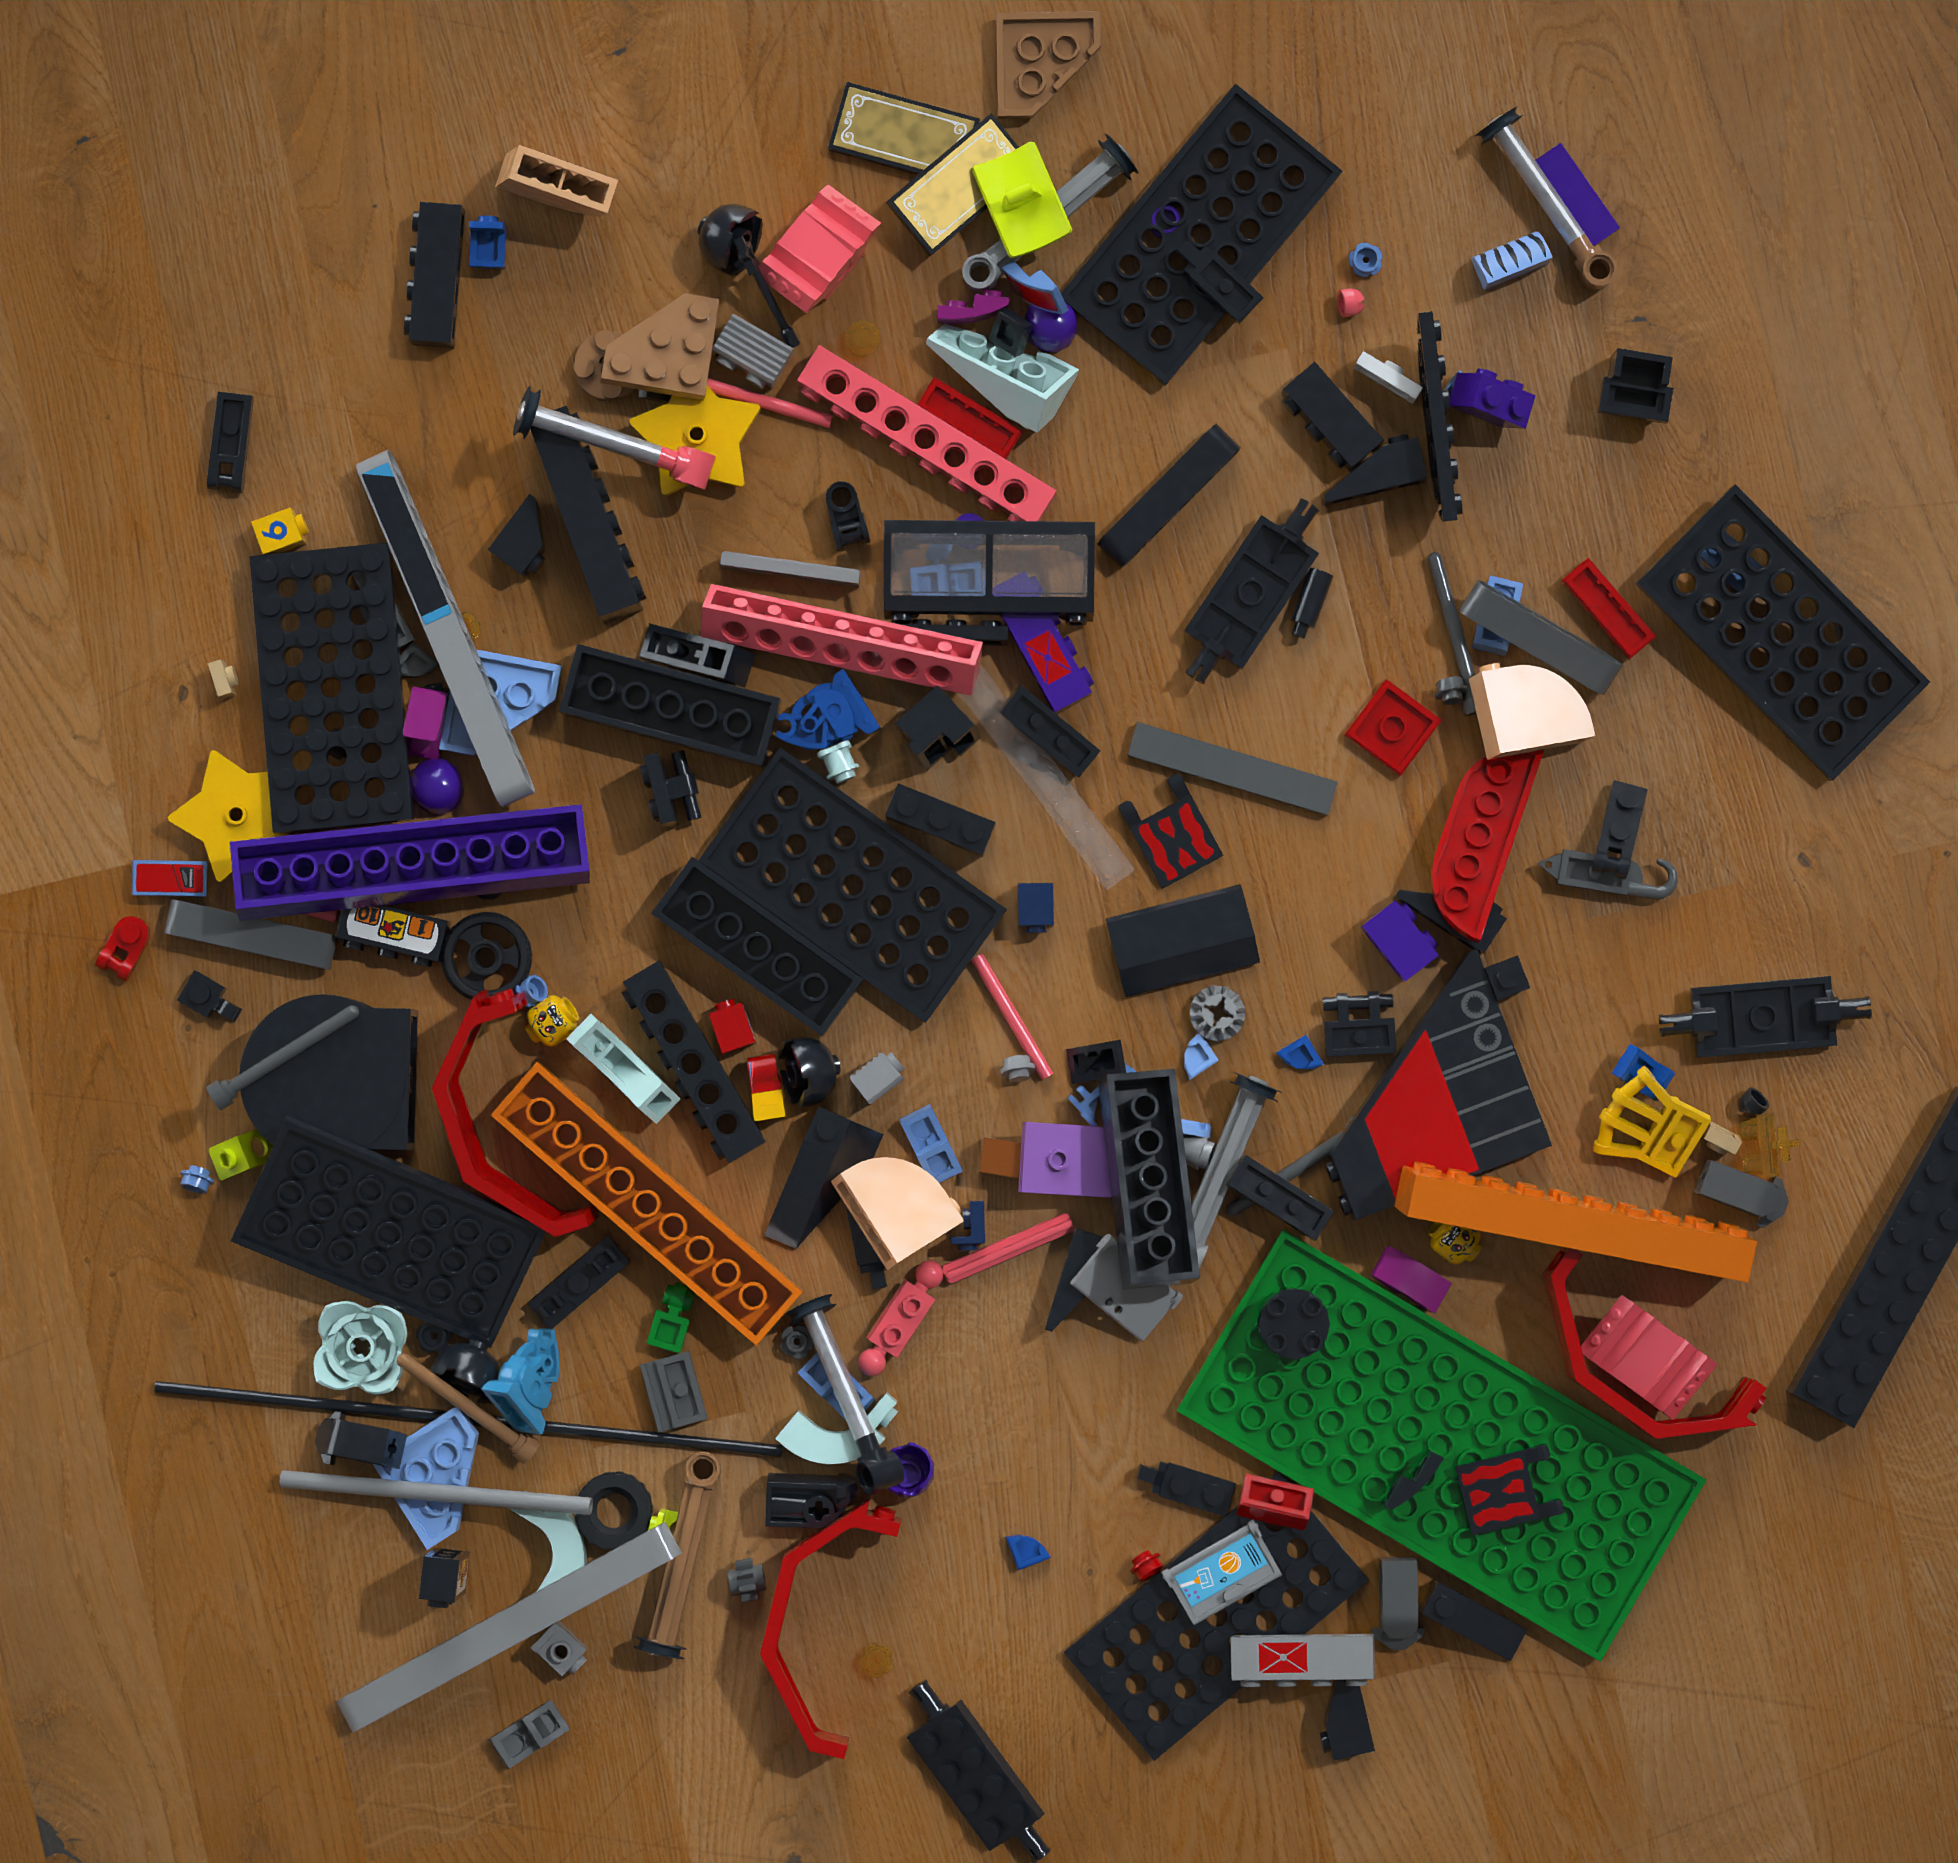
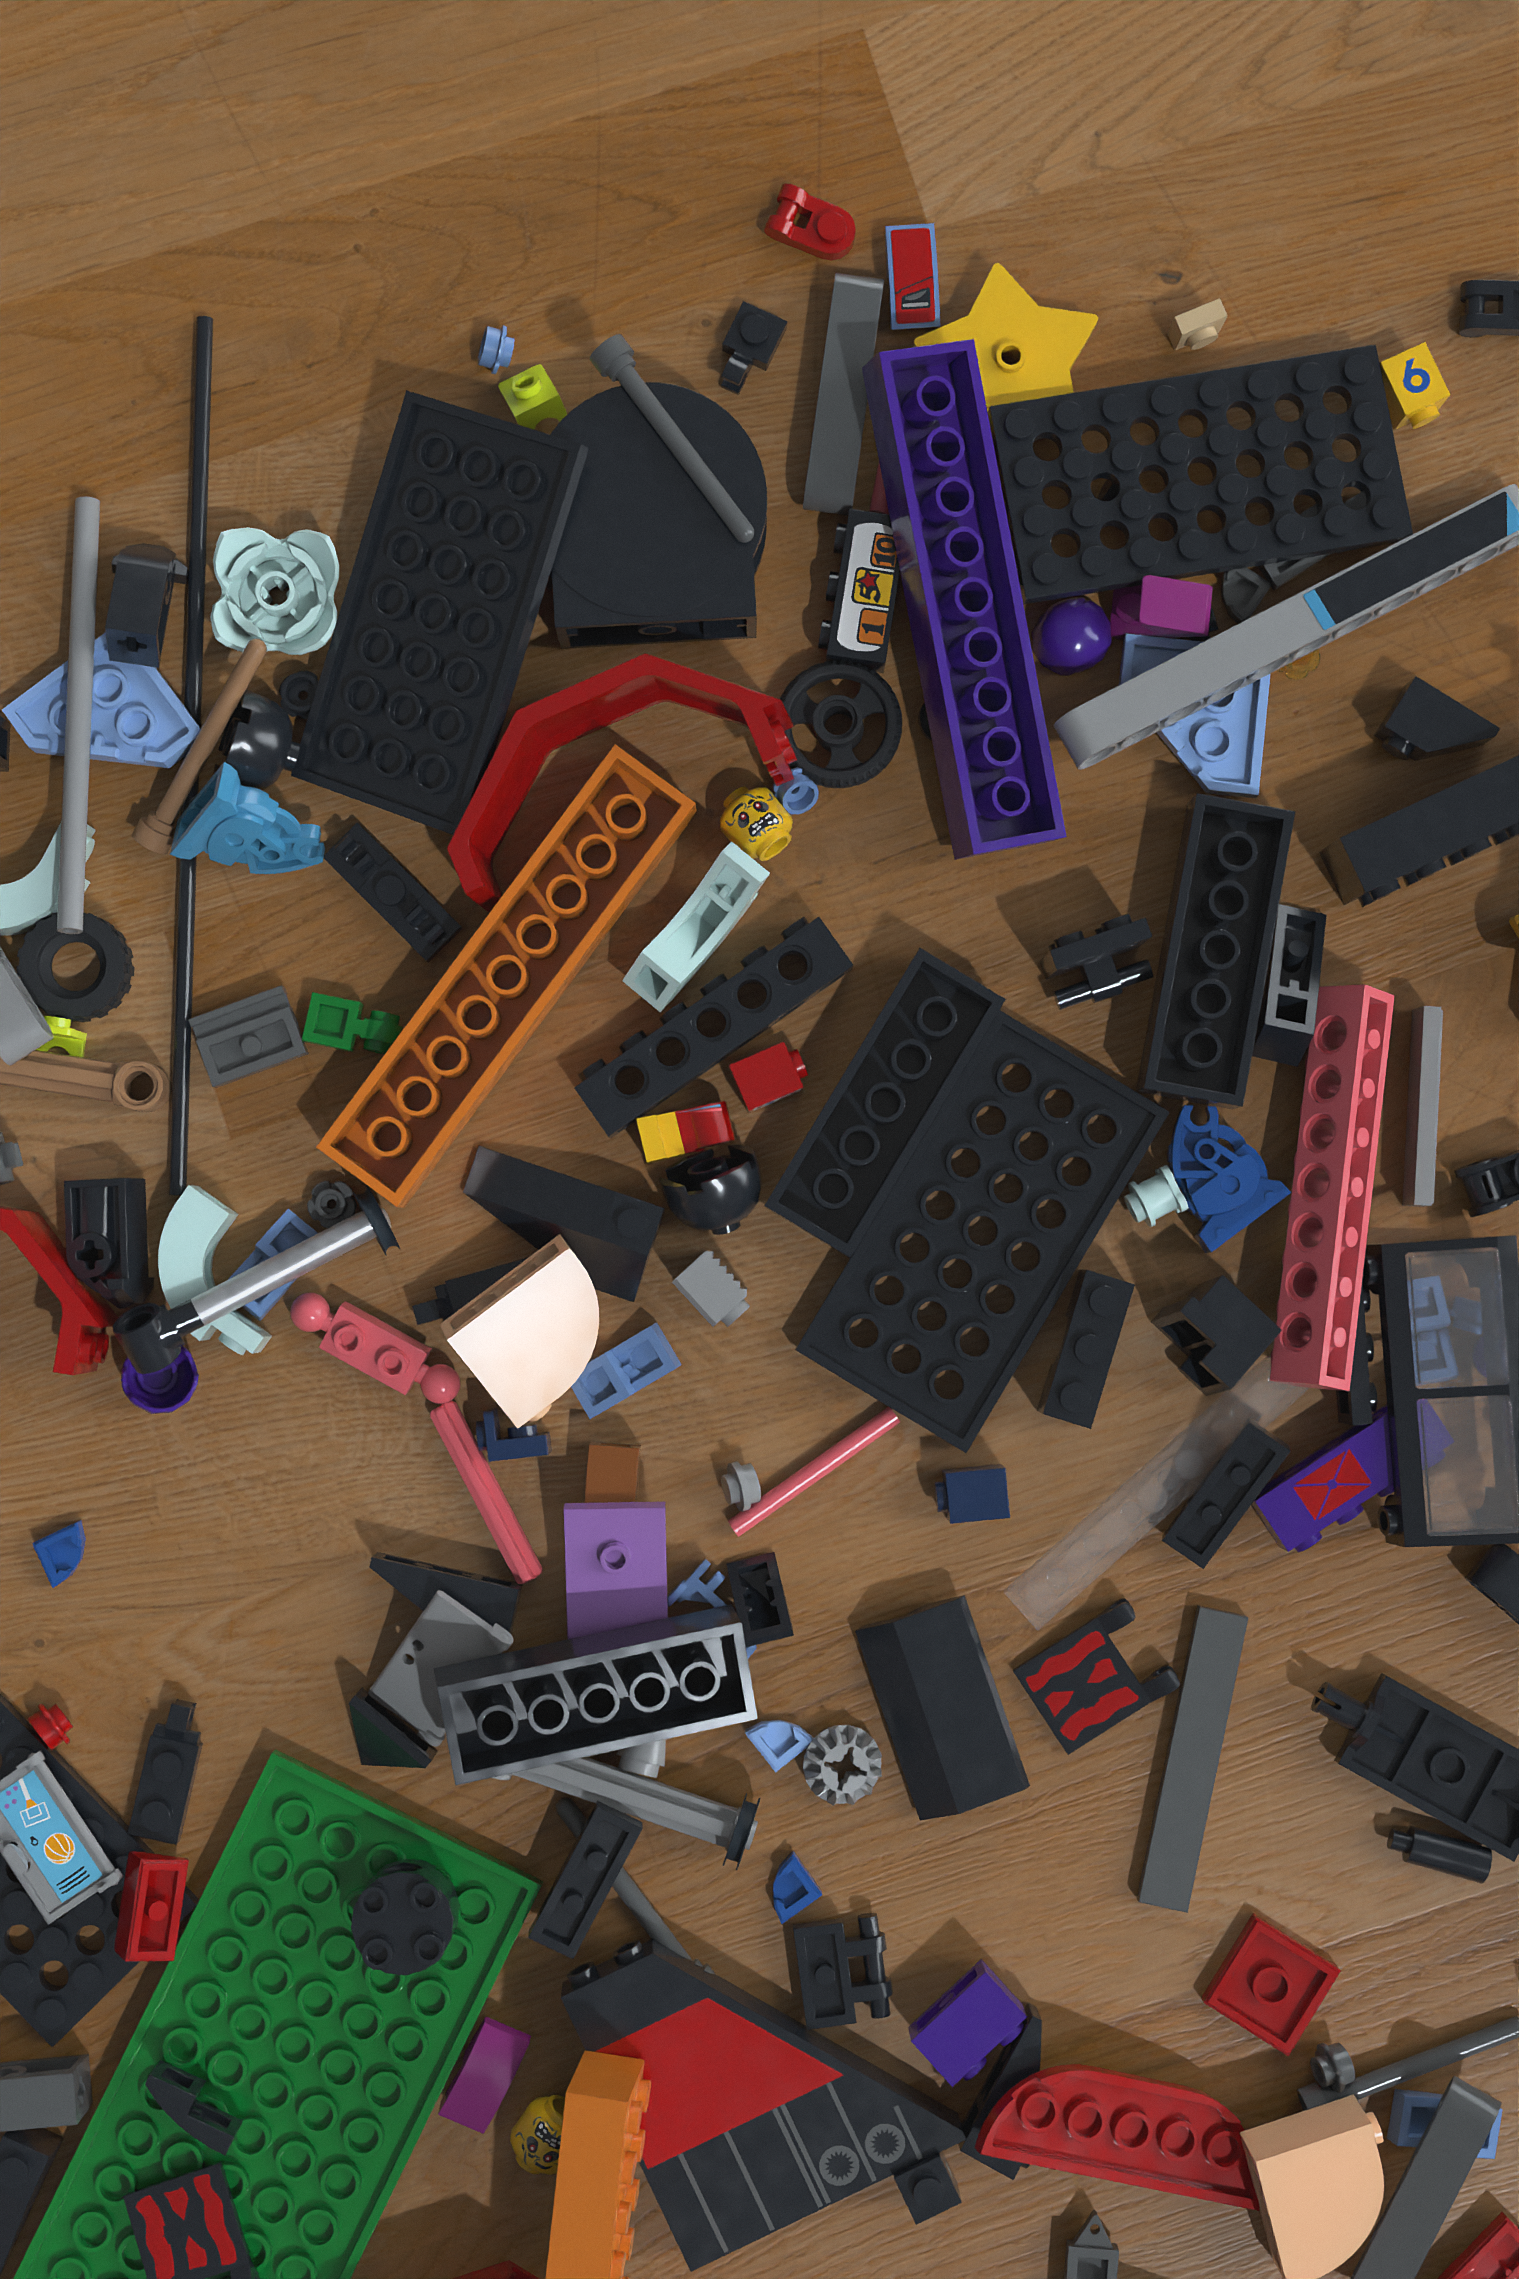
camera: 80 degrees right, 0 degrees up
light blue tile [1181,1119,1212,1138] -> none
none -> black slope [349,1687,438,1768]

